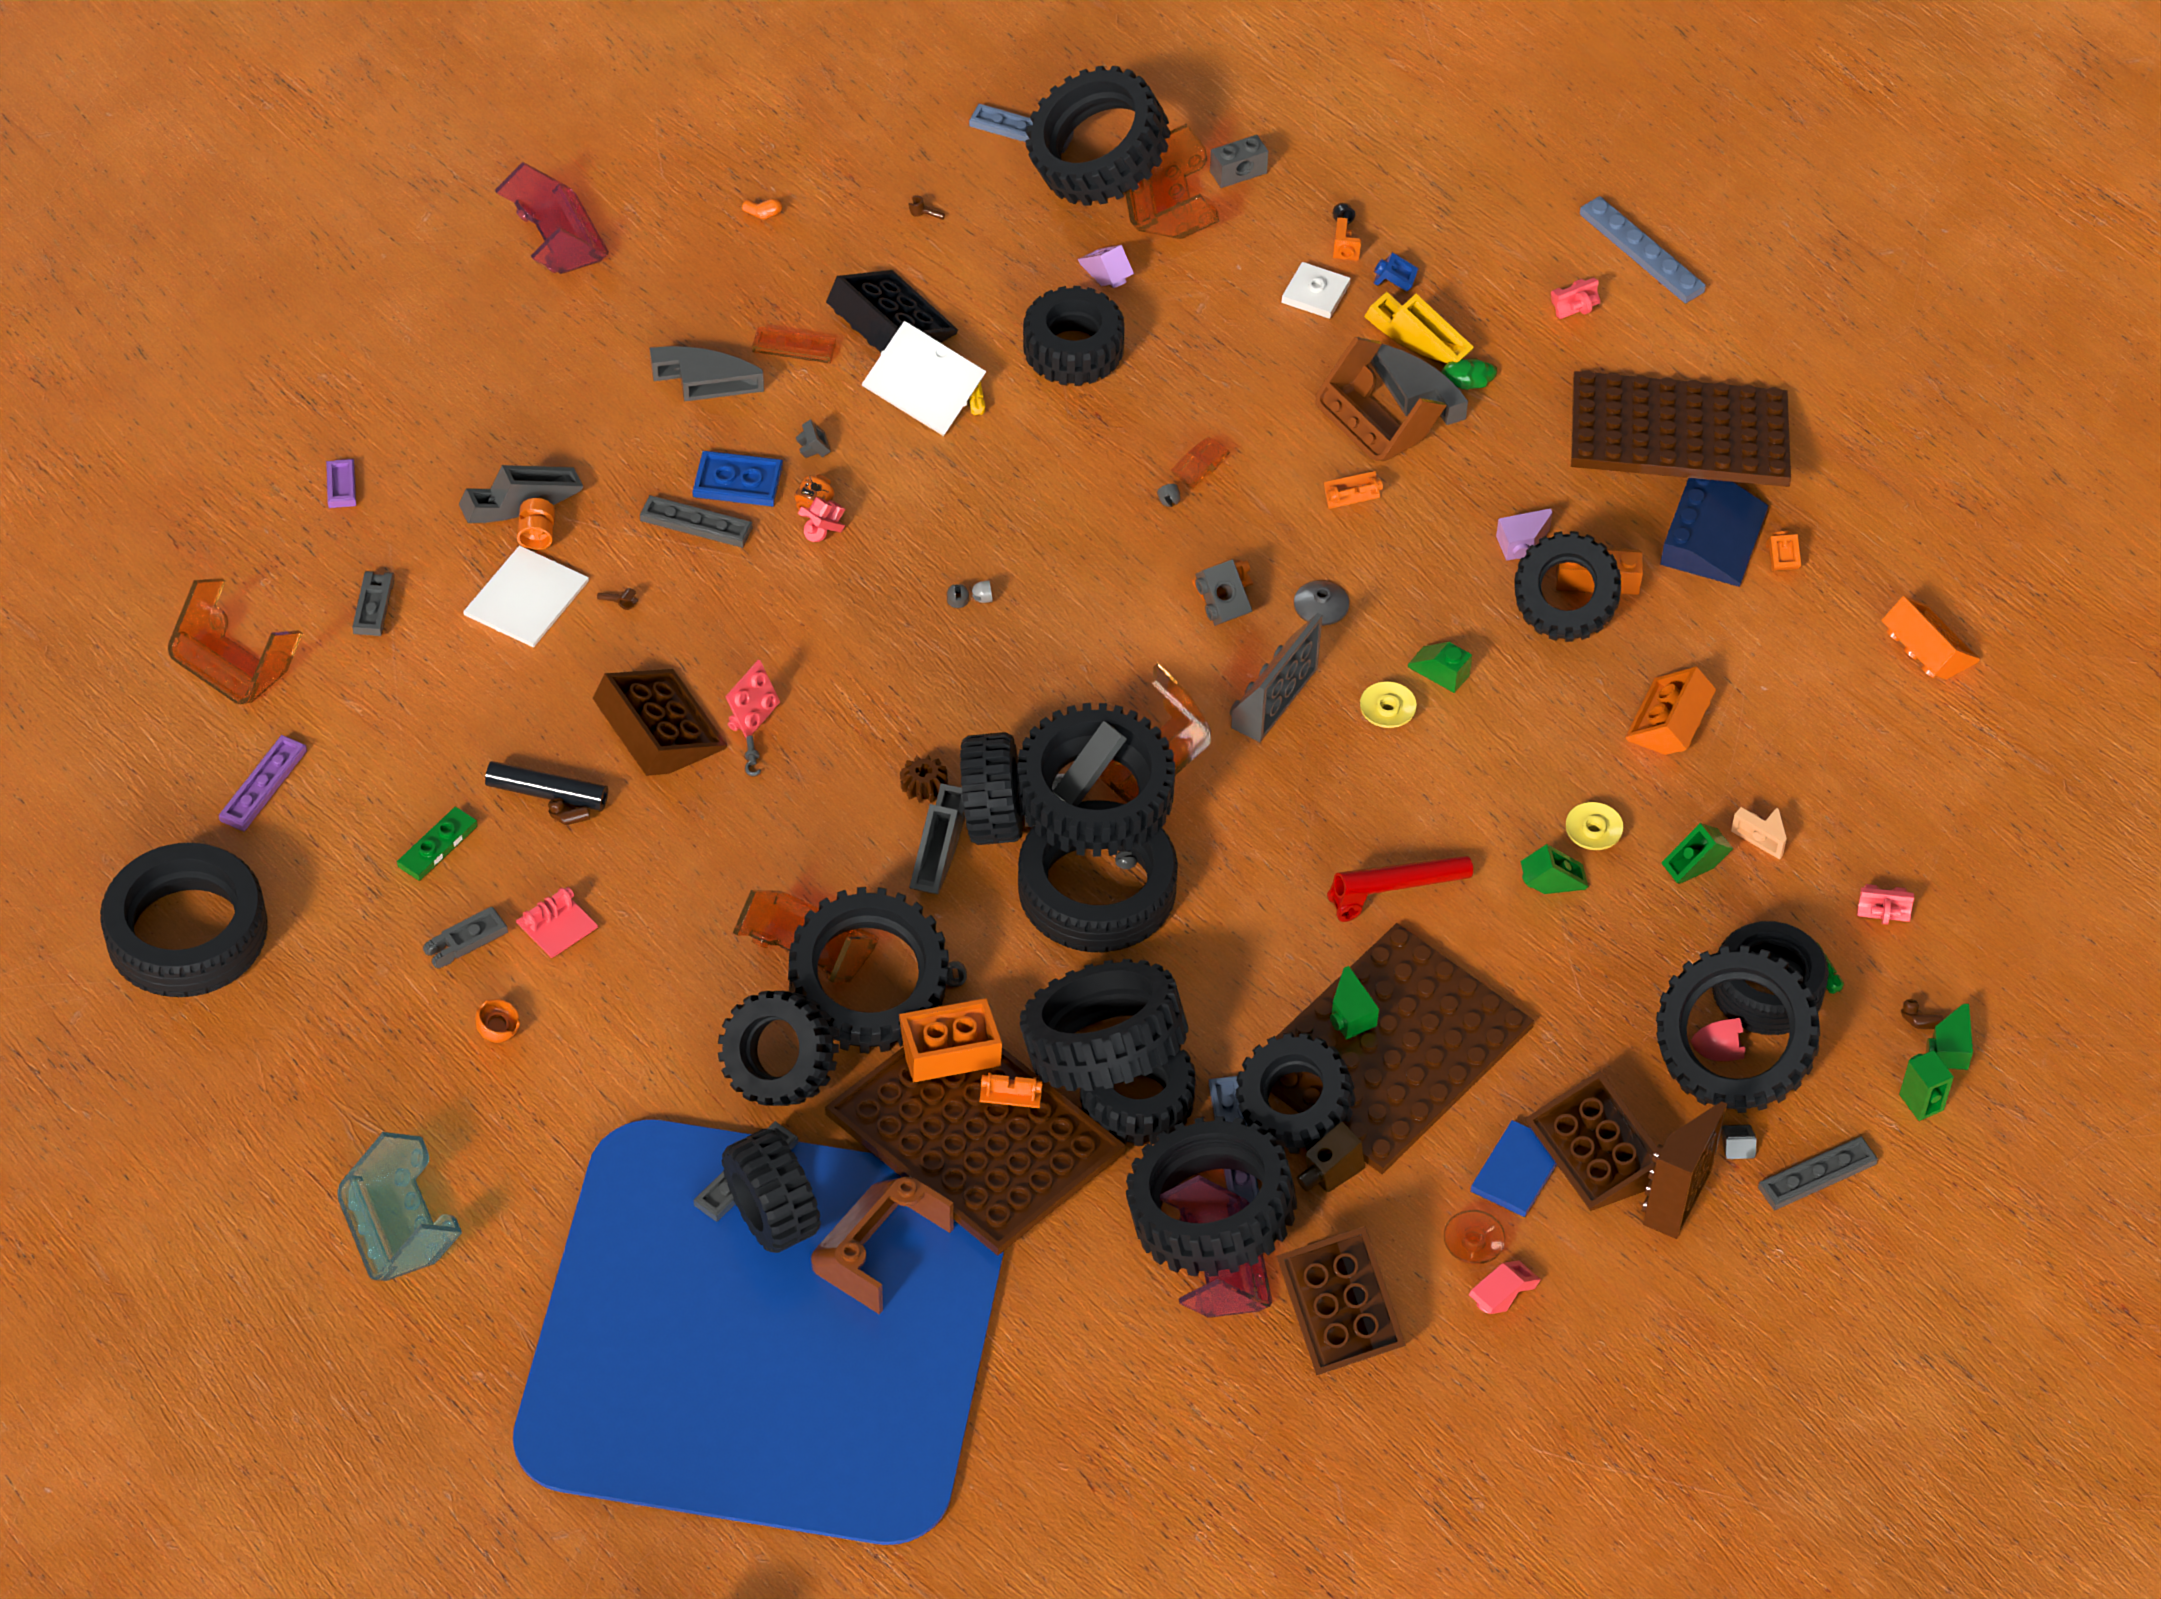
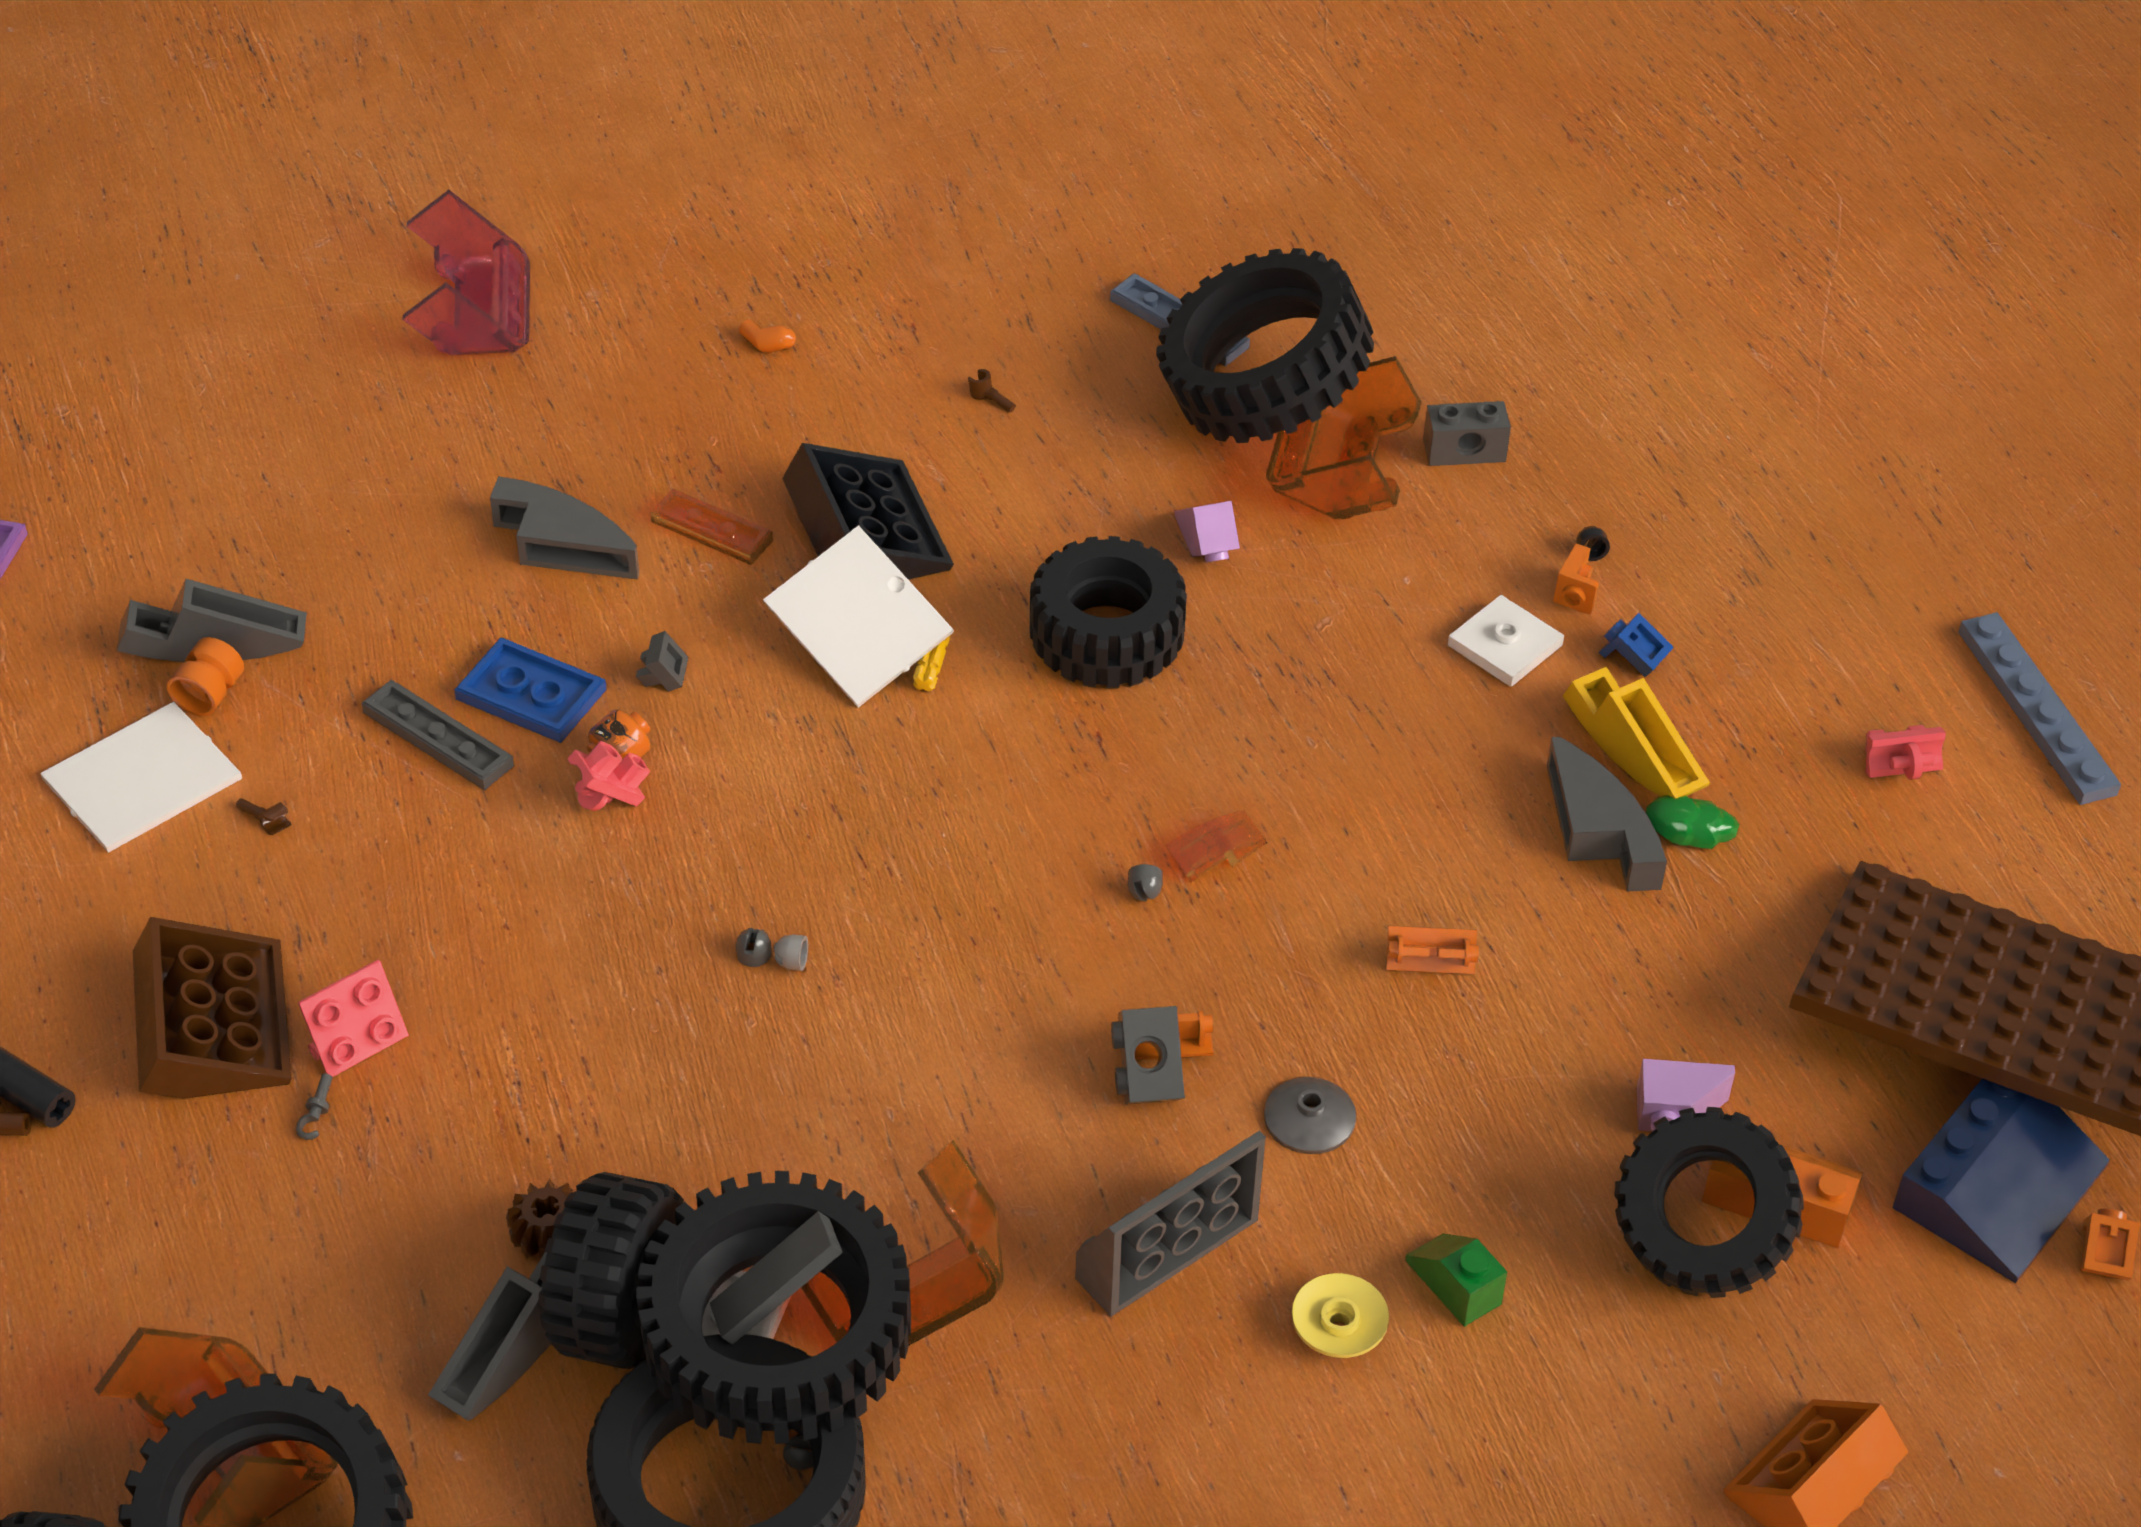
camera: 20 degrees right, 5 degrees down
dark orange windscreen [1316,337,1447,461] -> none

